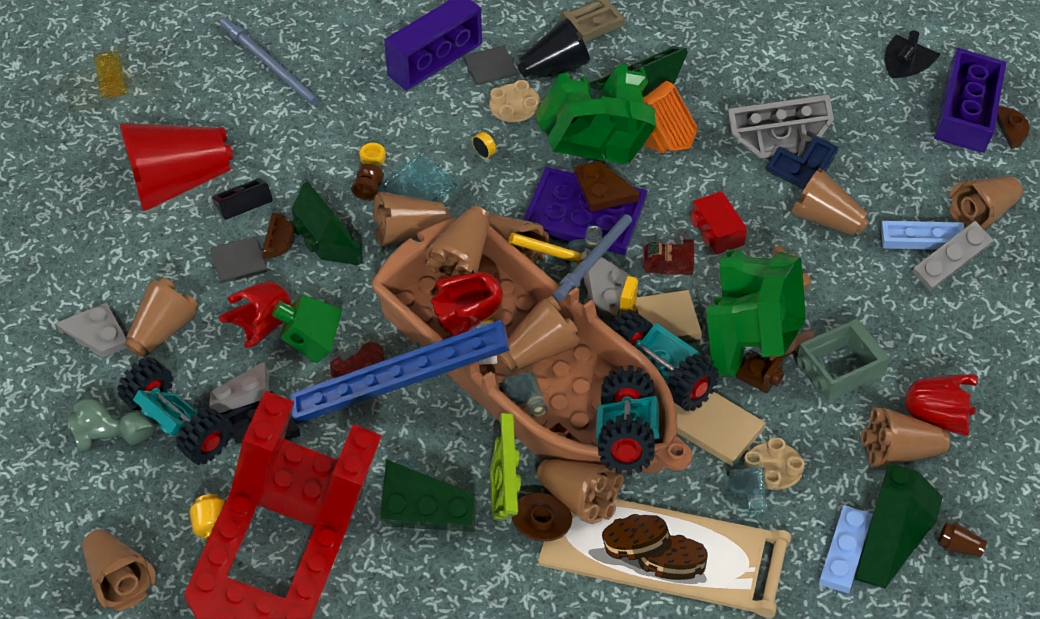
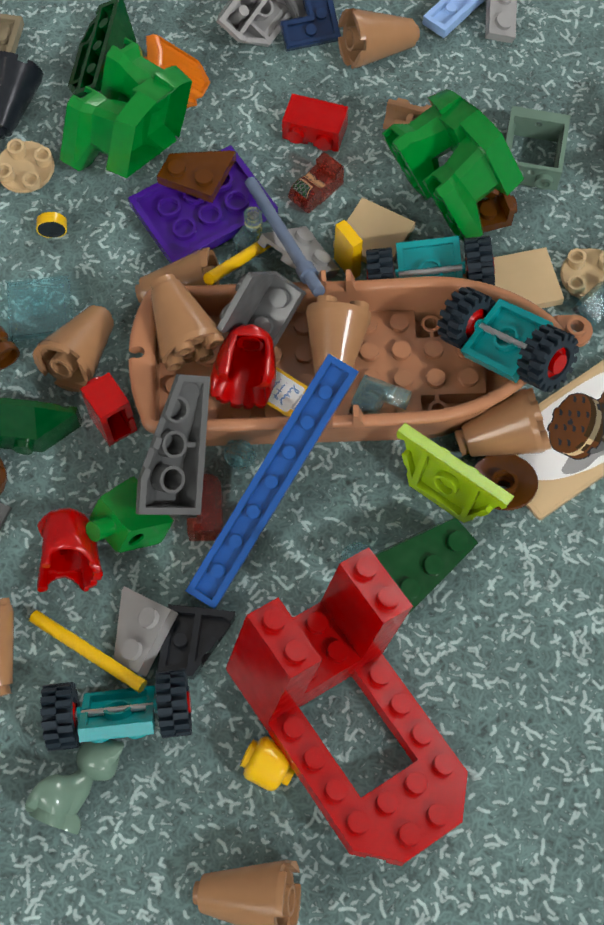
camera: 50 degrees left, 15 degrees up
none -> yellow bar [29,610,147,693]
none -> red piece [80,372,137,446]
none -> dark grey wedge [136,374,210,515]
none -> dark grey bracket [217,271,306,348]

